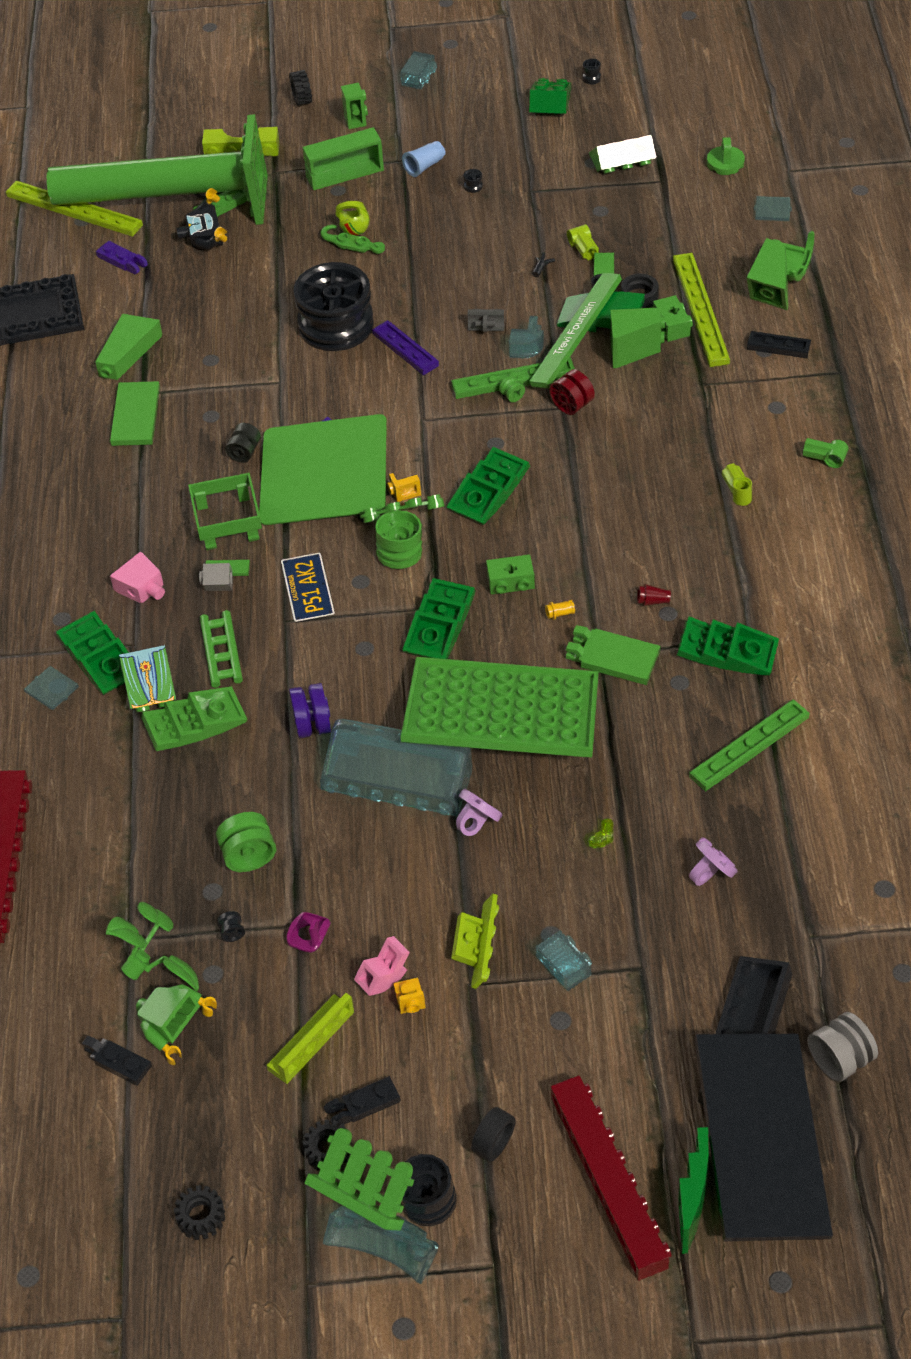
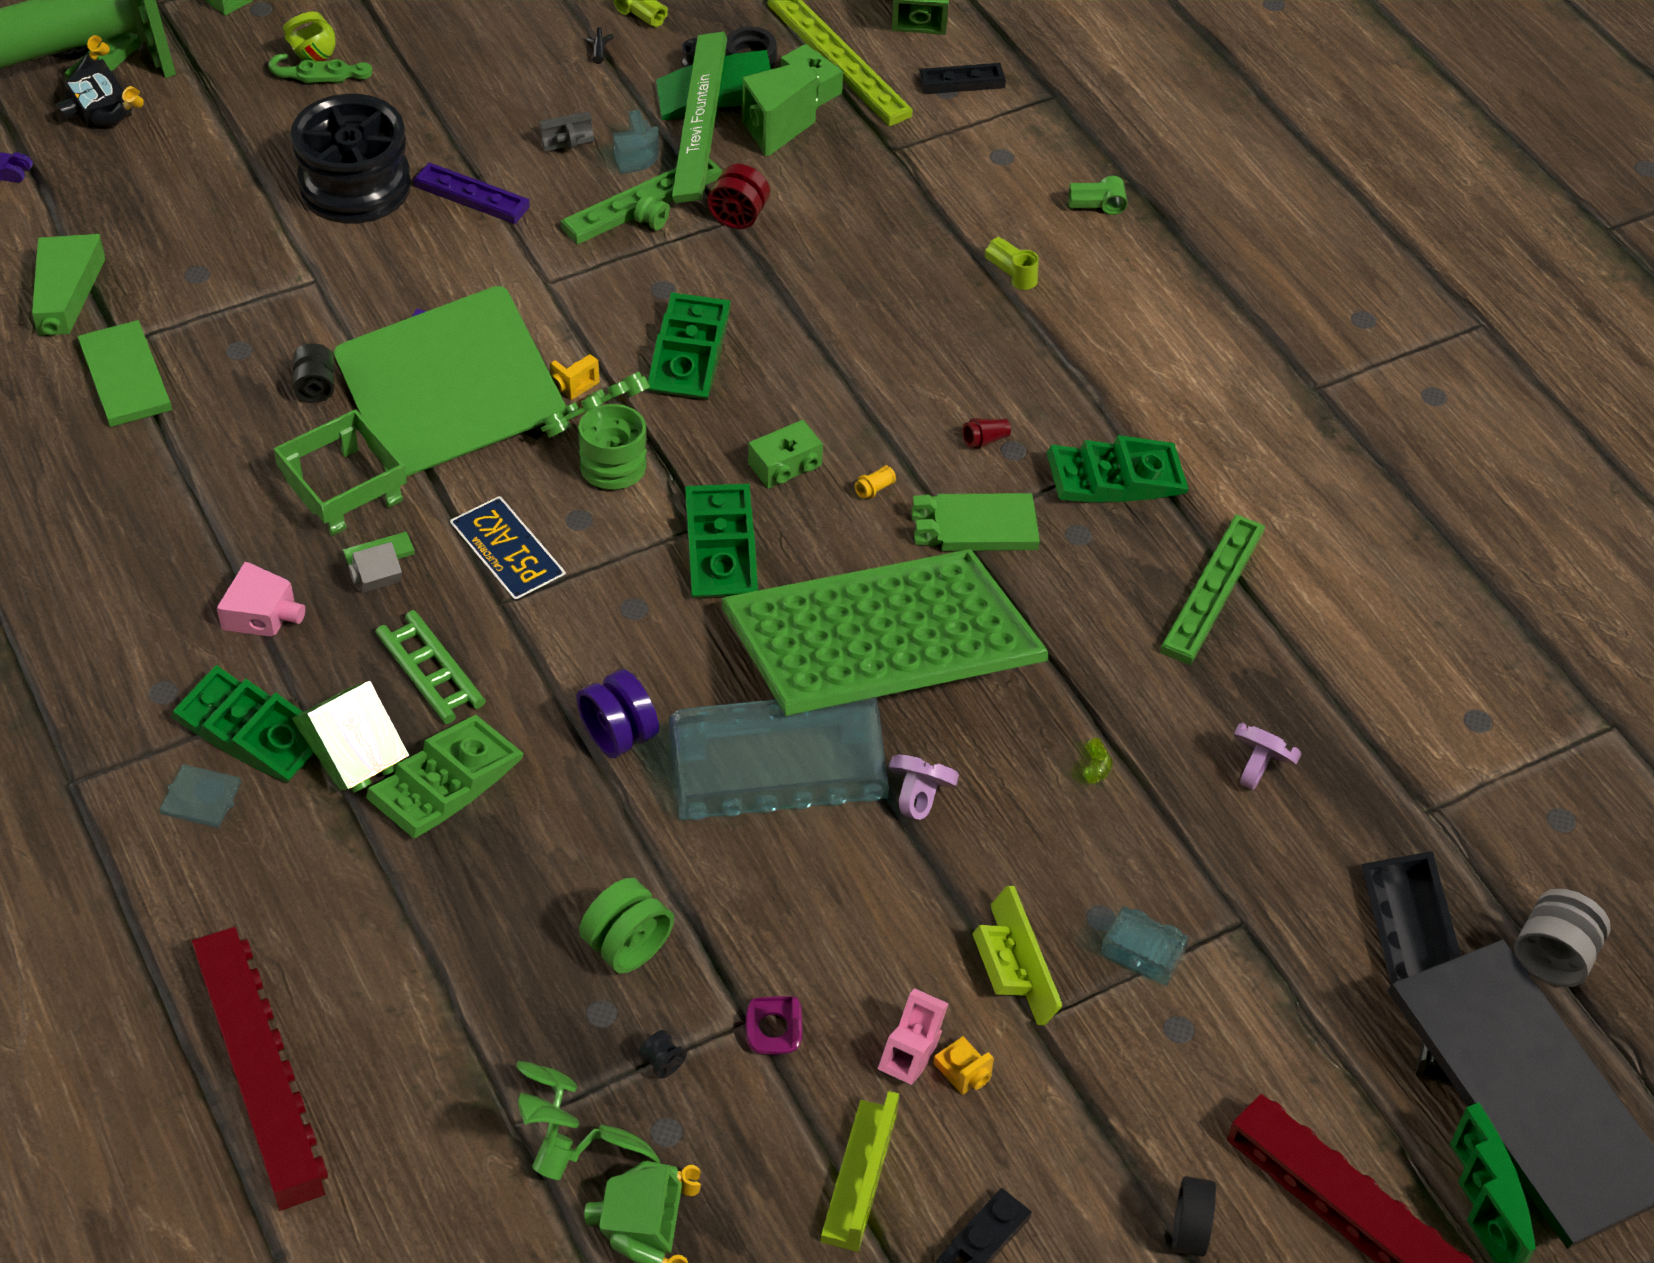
camera: 30 degrees left, 0 degrees up
bright green tile [594,253,614,276] -> none

